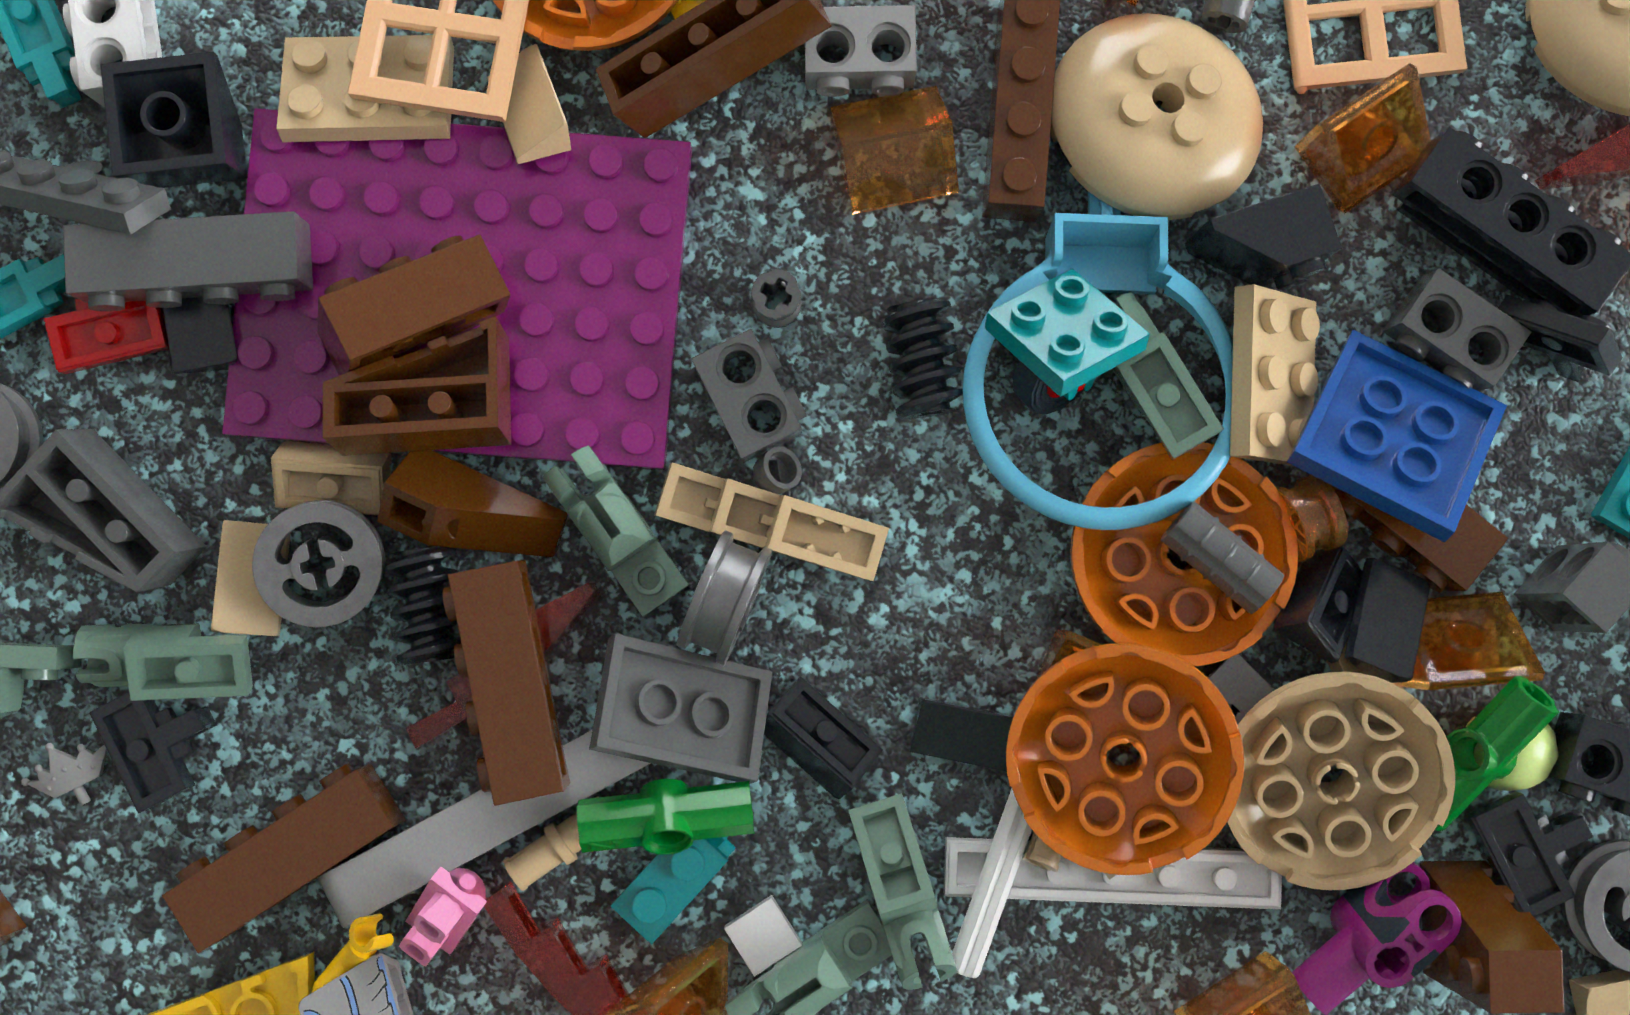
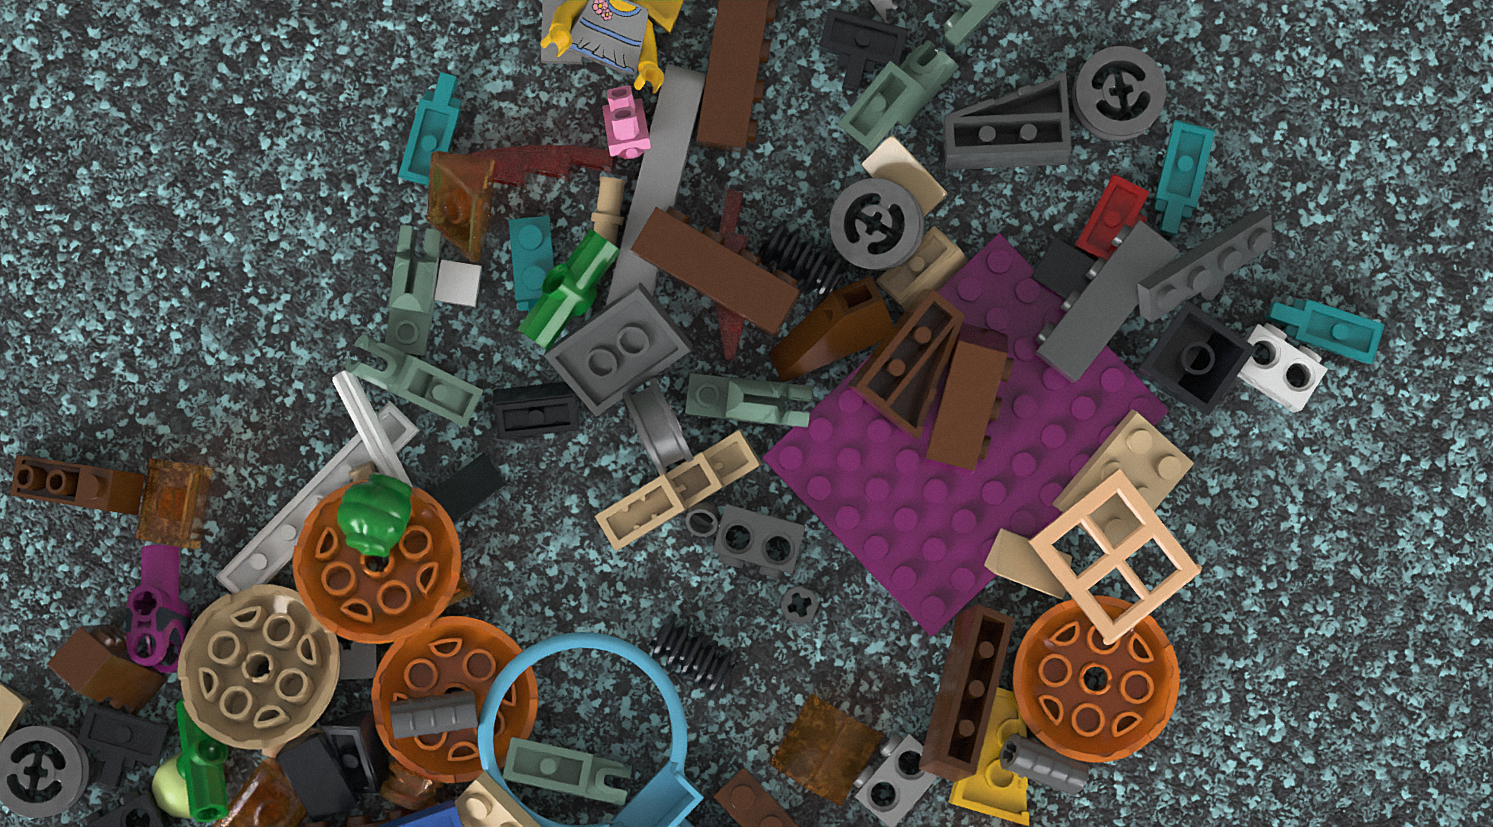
camera: 135 degrees right, 0 degrees up
teal plate [985,268,1150,414] -> none
none -> green hair [337,473,412,557]

